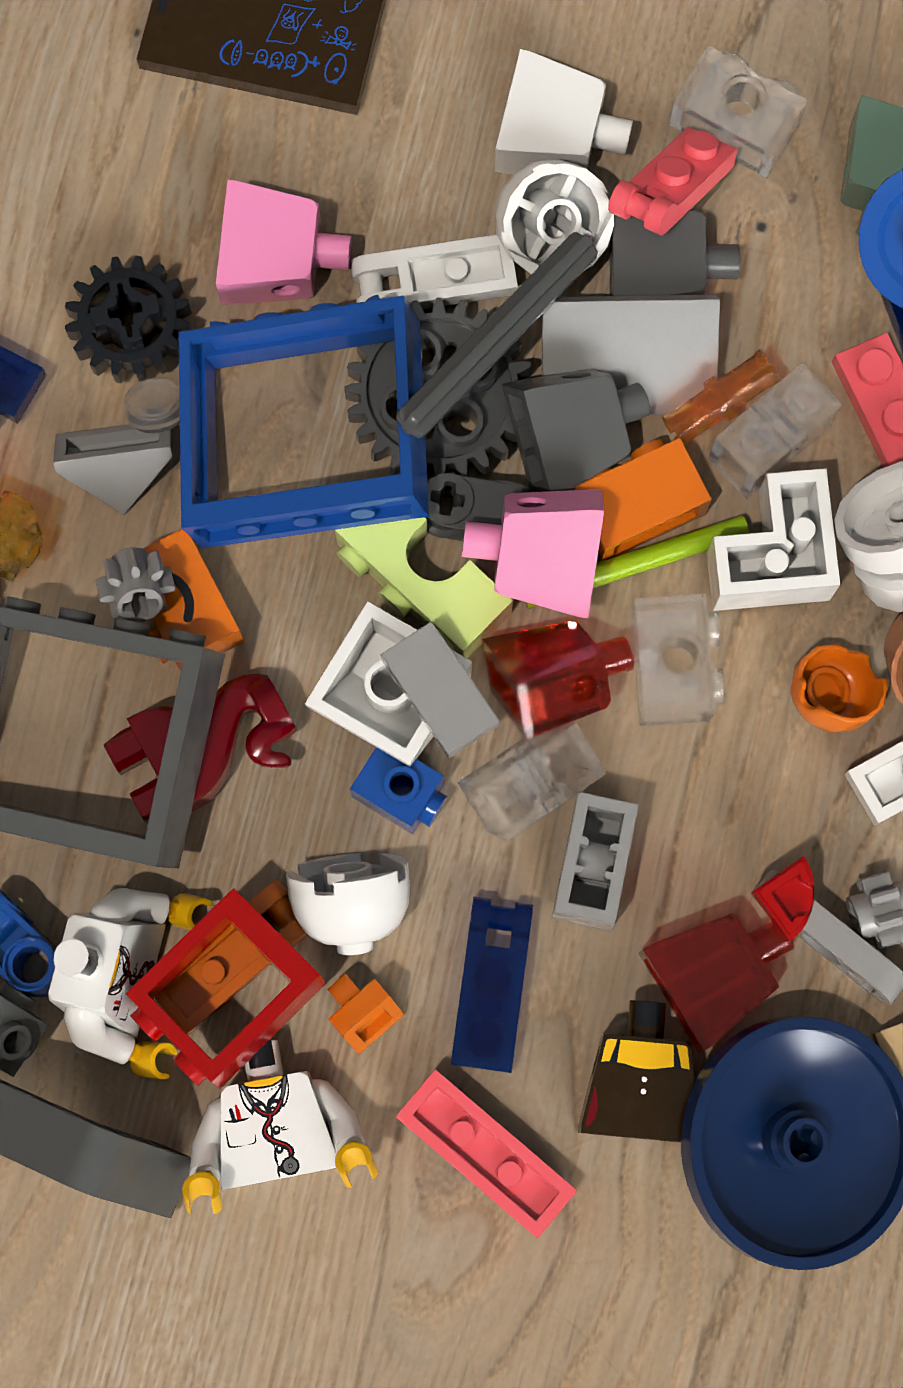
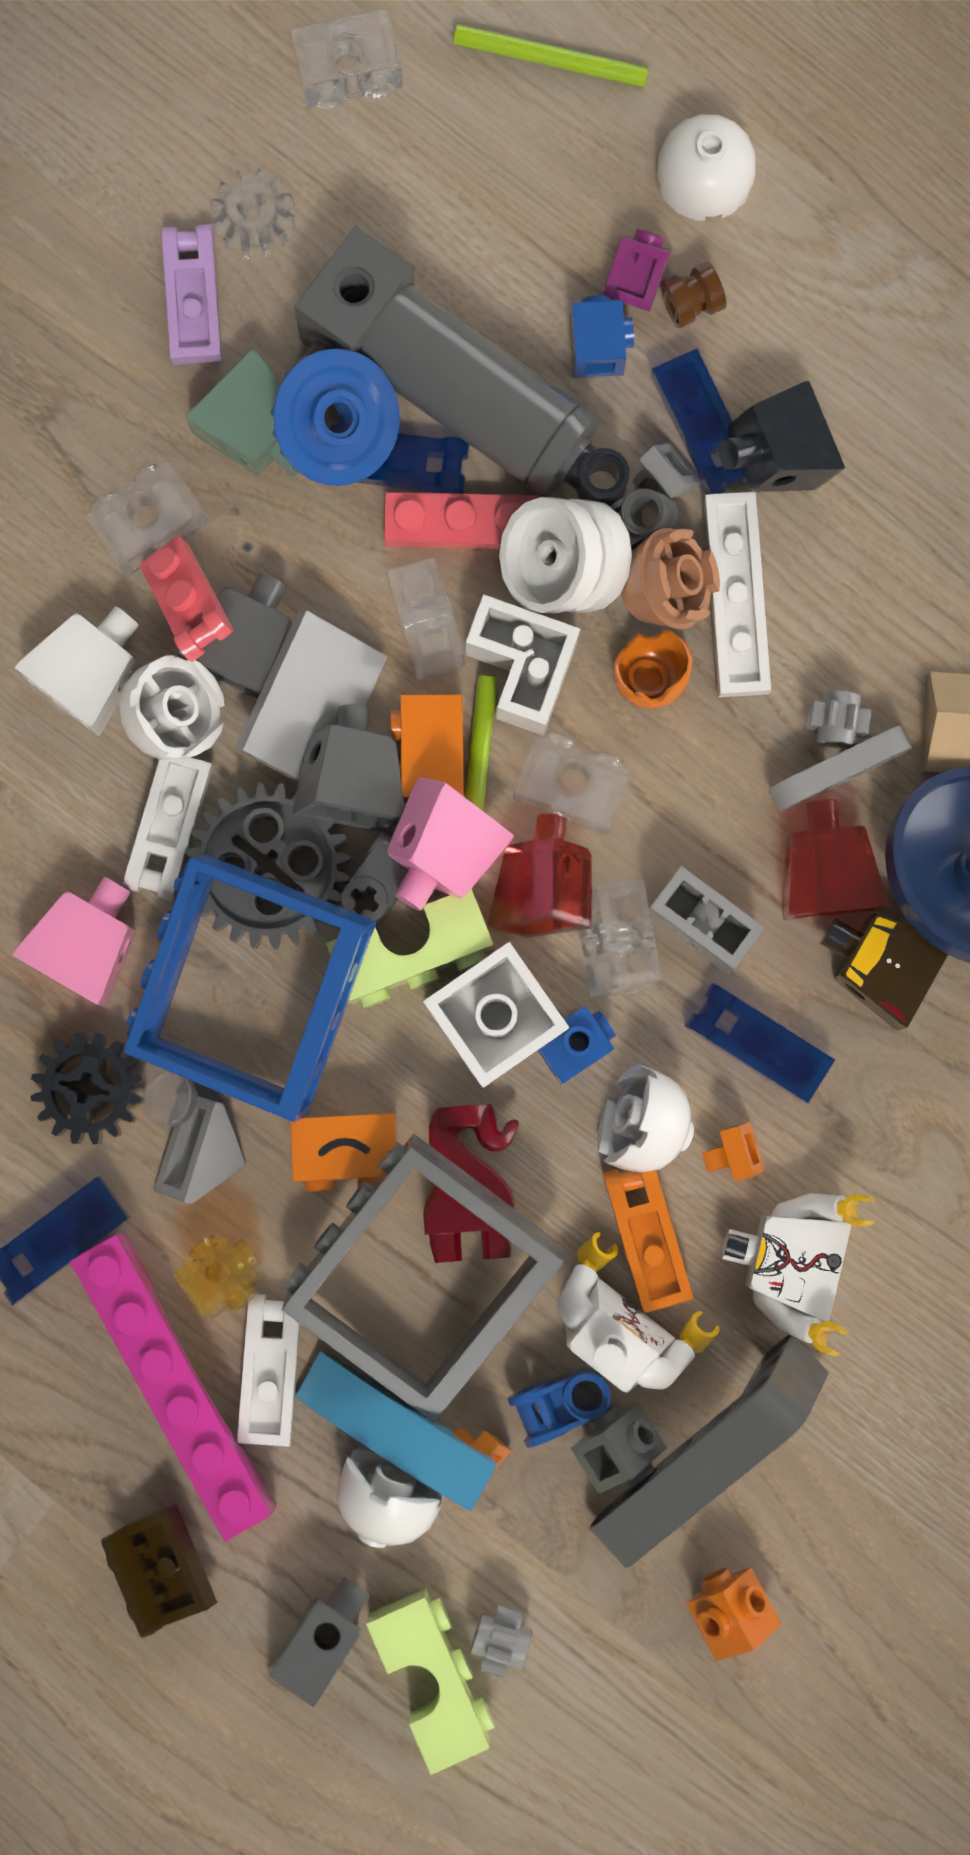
camera: 70 degrees left, 5 degrees up
light grey gear [96,547,175,622] -> none
red window [125,888,326,1089] -> none
light grey tile [380,621,500,759] -> none
dark grey axle [396,232,598,438] -> none
coral plate [396,1069,577,1239] -> none
clear orange pin [662,349,781,446] -> none
red tile [751,856,814,943] -> none

